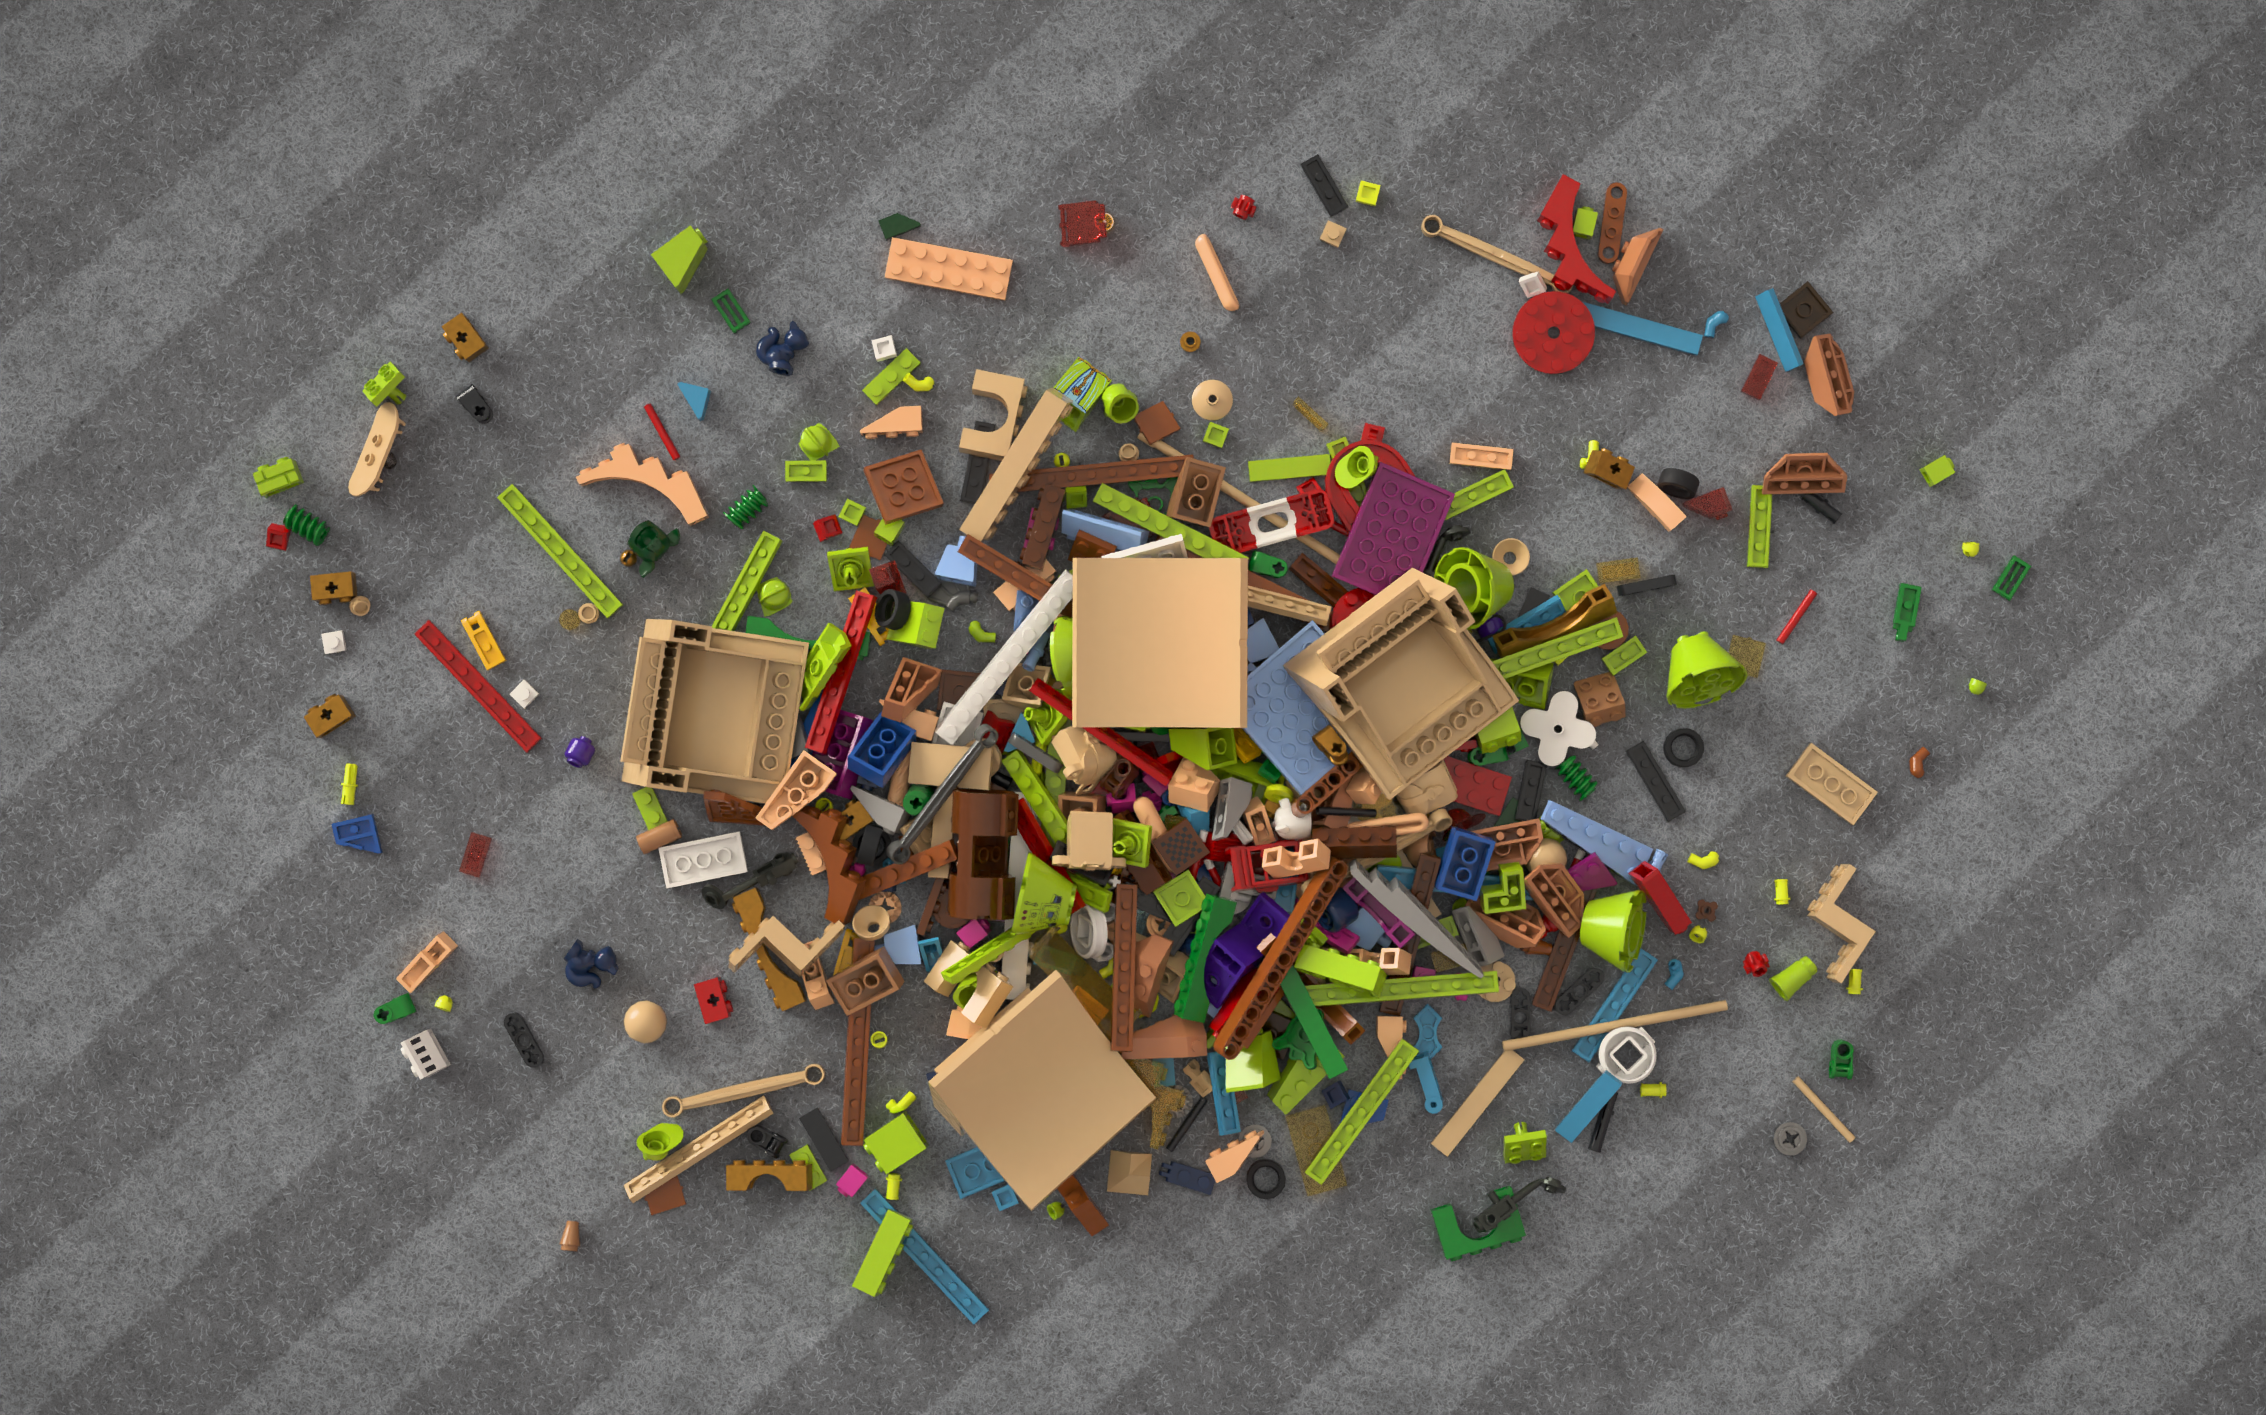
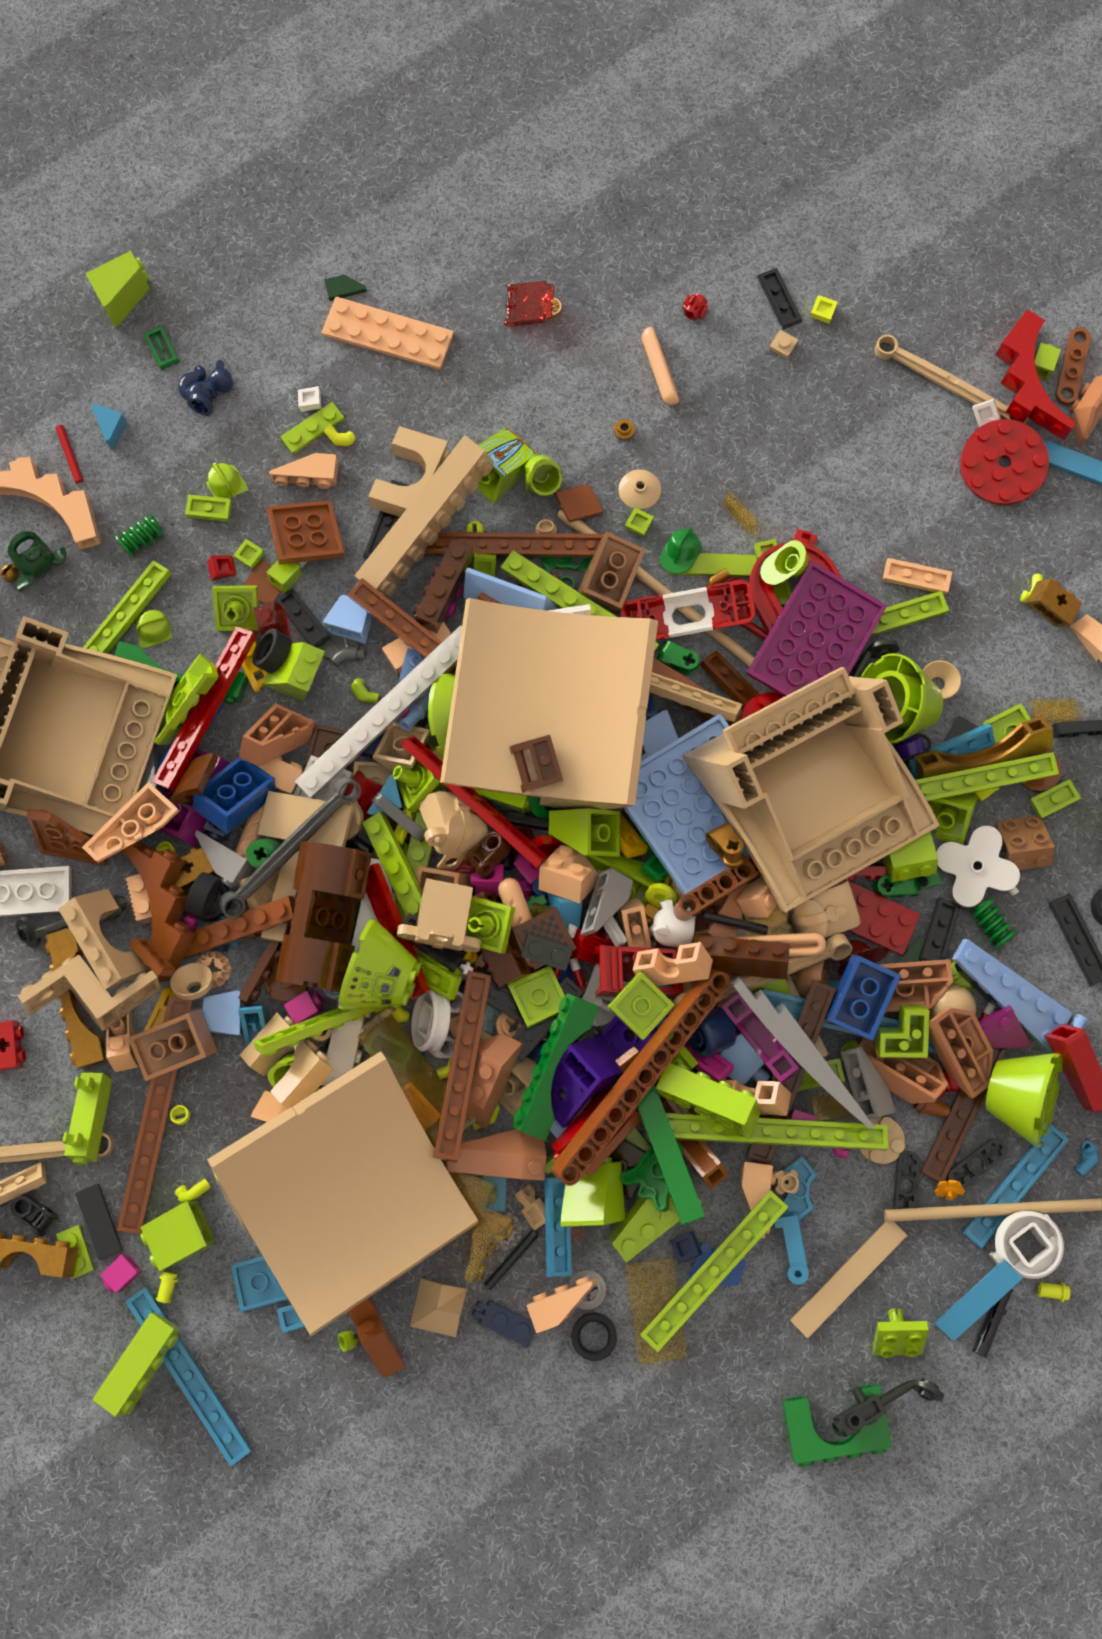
camera: 10 degrees right, 10 degrees down
none -> tan arch [58,889,151,990]
none -> lime brick [62,1073,113,1165]
none -> dark orange plate [129,939,175,976]
none -> reddish brown slope [170,753,218,804]
none -> reddish brown plate [509,735,563,793]
none -> pearl dark grey plate [520,934,573,971]
none -> lime plate [607,972,675,1040]
none -> green piece [660,527,702,574]
none -> pearl gold arm [706,568,730,587]
none -> tan plate [775,1170,799,1194]
none -> light orange plant [935,1180,965,1200]

